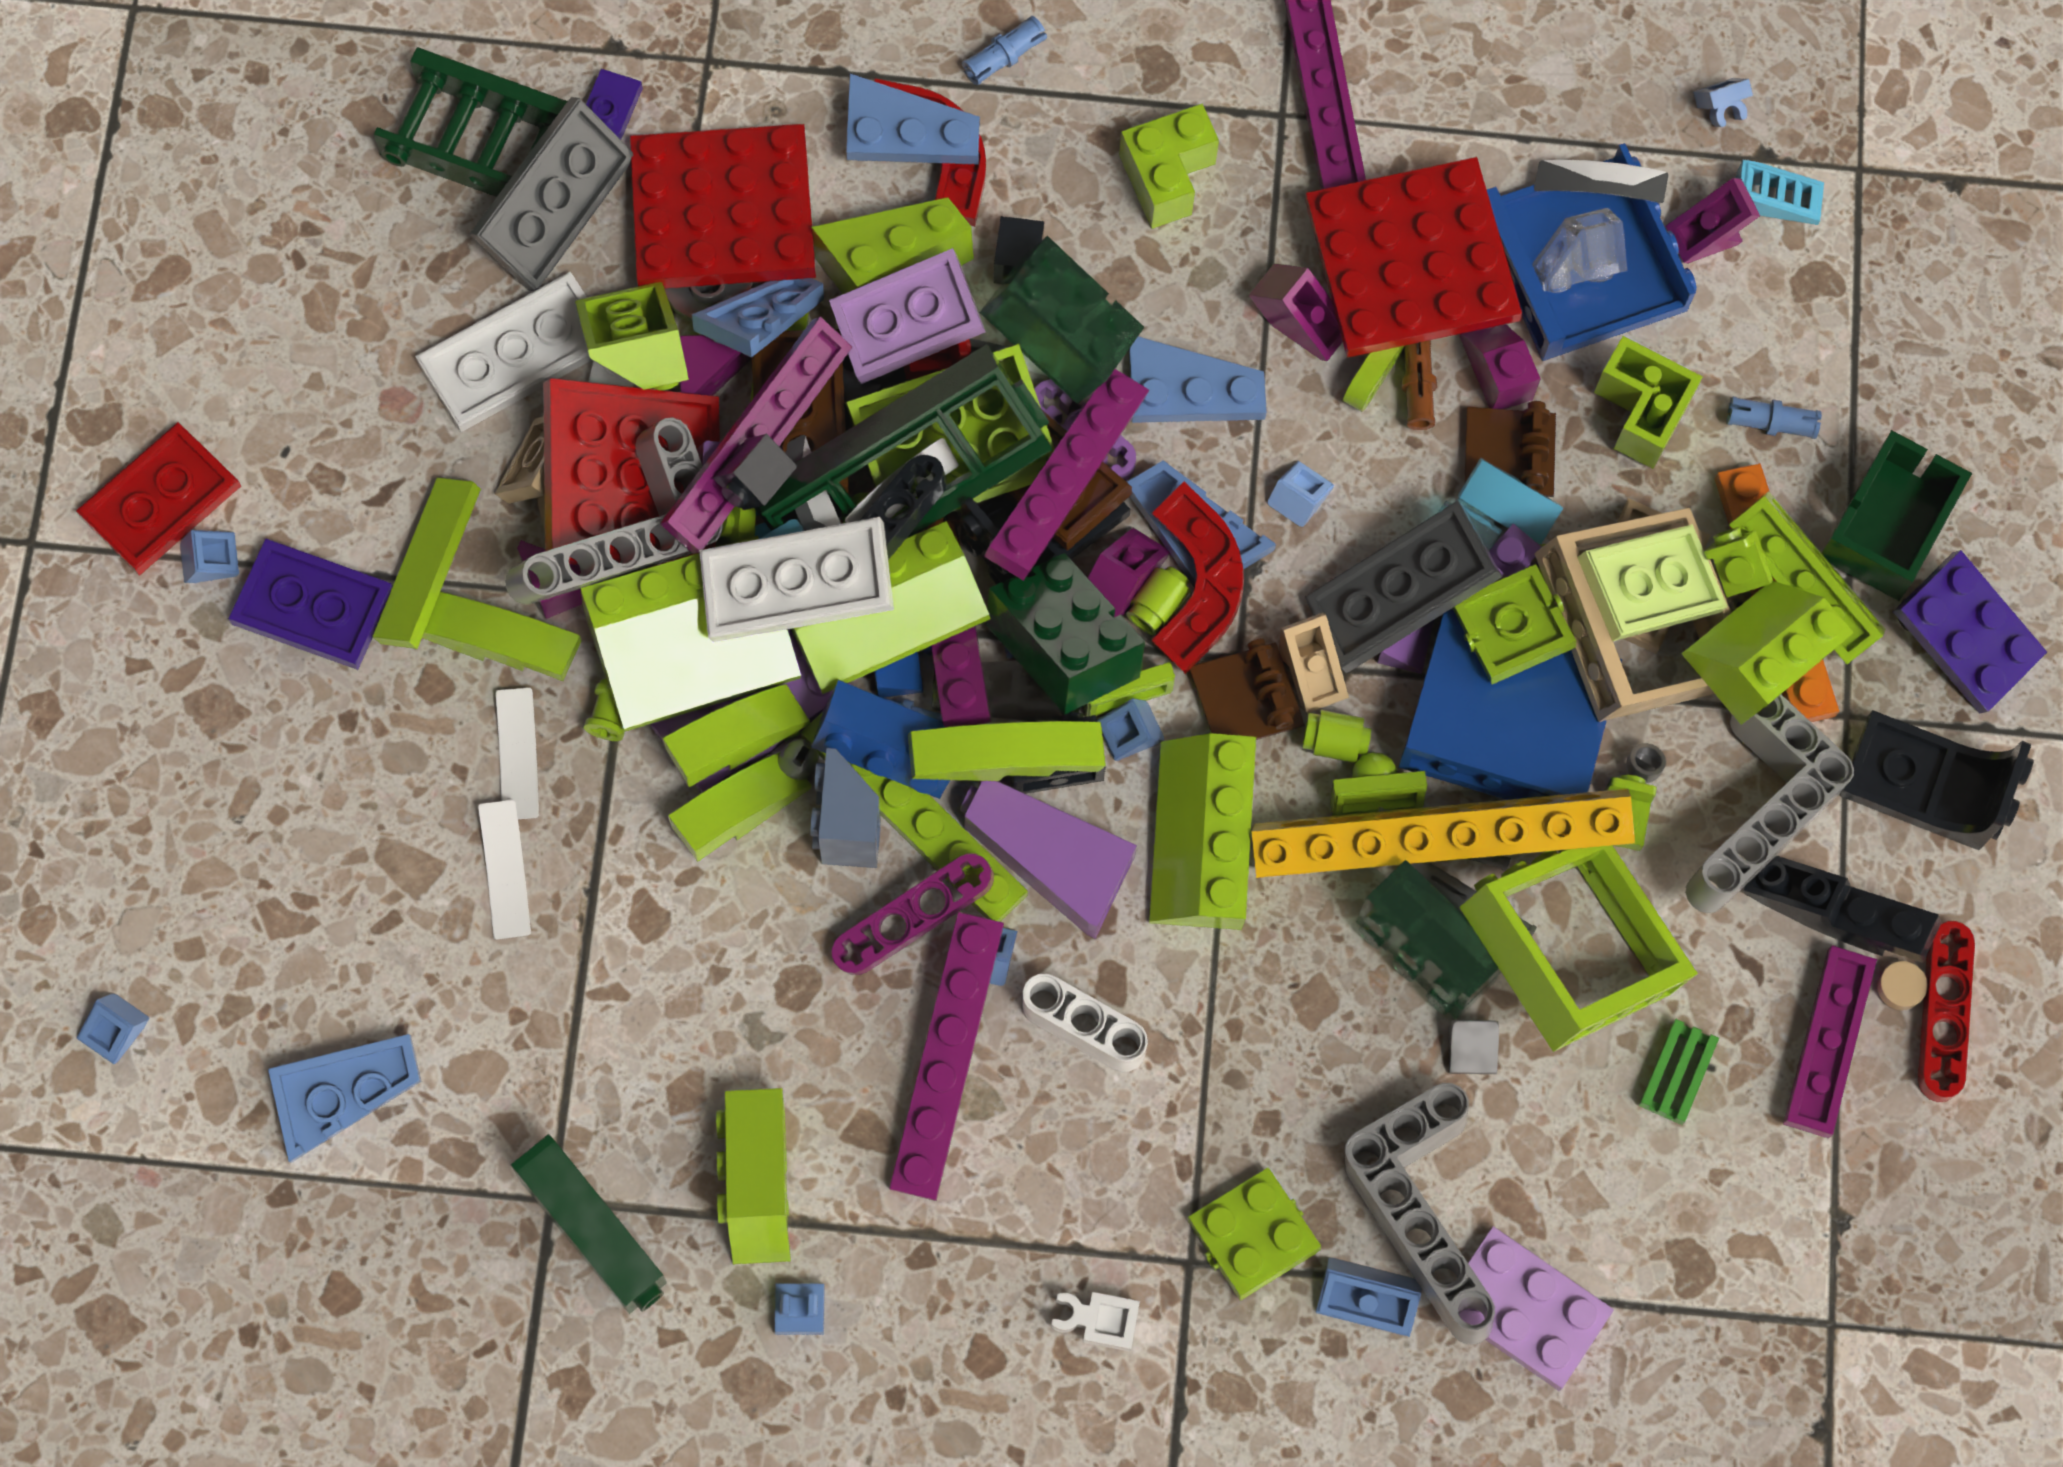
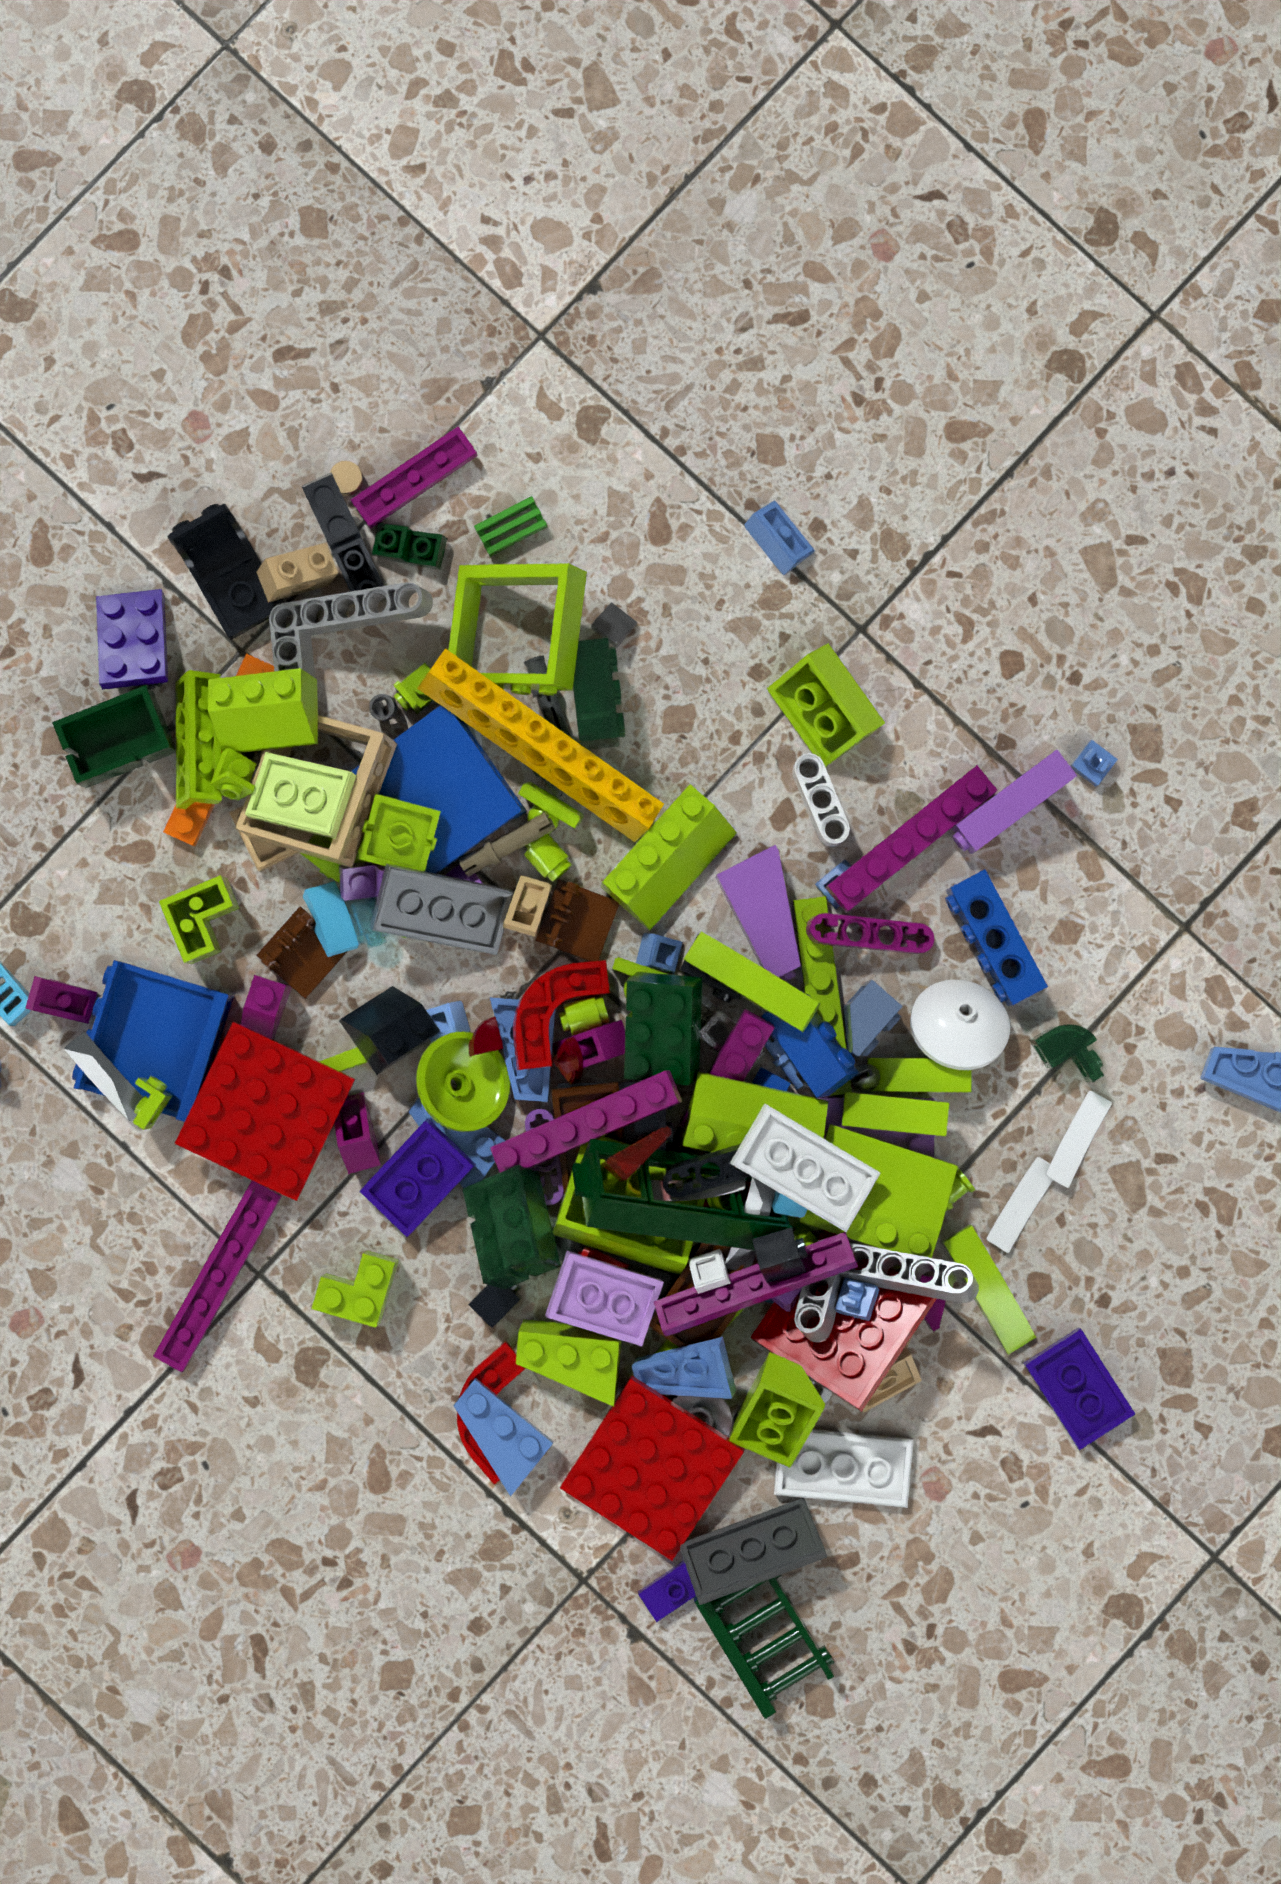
camera: 145 degrees left, 15 degrees up
red tile [76,422,241,576] -> none
medium blue slope [180,530,239,583] -> none
lime tile [373,478,481,649] -> none
dark green slope [511,1134,667,1314] -> none
magenta slope [680,335,752,396] -> none
lime wedge [716,1088,791,1265] -> none
medium blue pin [962,16,1047,85] -> none
white plate [1051,1292,1140,1352] -> none
lime plate [1188,1167,1321,1301] -> none
light grey beam [1344,1083,1495,1345] -> none
dark orange pin [1401,340,1437,430] -> none
lavender plate [1457,1226,1614,1391] -> none
clear slope [1532,208,1628,293] -> none
medium blue pin [1727,396,1822,439] -> none
red beam [1918,921,1975,1102] -> none
none -> lime bracket [132,1076,173,1130]
none -> tan brick [257,542,338,602]
none -> black slope [339,986,440,1075]
none -> dark purple plate [359,1118,476,1237]
none -> dark green slope [372,523,448,570]
none -> lime dish [416,1032,510,1132]
none -> dark tan pin [458,811,556,877]
none -> dark red tile [469,1016,504,1057]
none -> dark red tile [552,1036,583,1085]
none -> clear red slope [602,1126,672,1182]
none -> white tile [688,1249,730,1294]
none -> lime slope [767,643,885,767]
none -> medium blue tile [835,1278,879,1321]
none -> white dish [910,980,1010,1070]
none -> blue brick [945,869,1048,1006]
none -> medium lavender slope [951,750,1077,854]
none -> clear green brick [1029,1024,1104,1083]

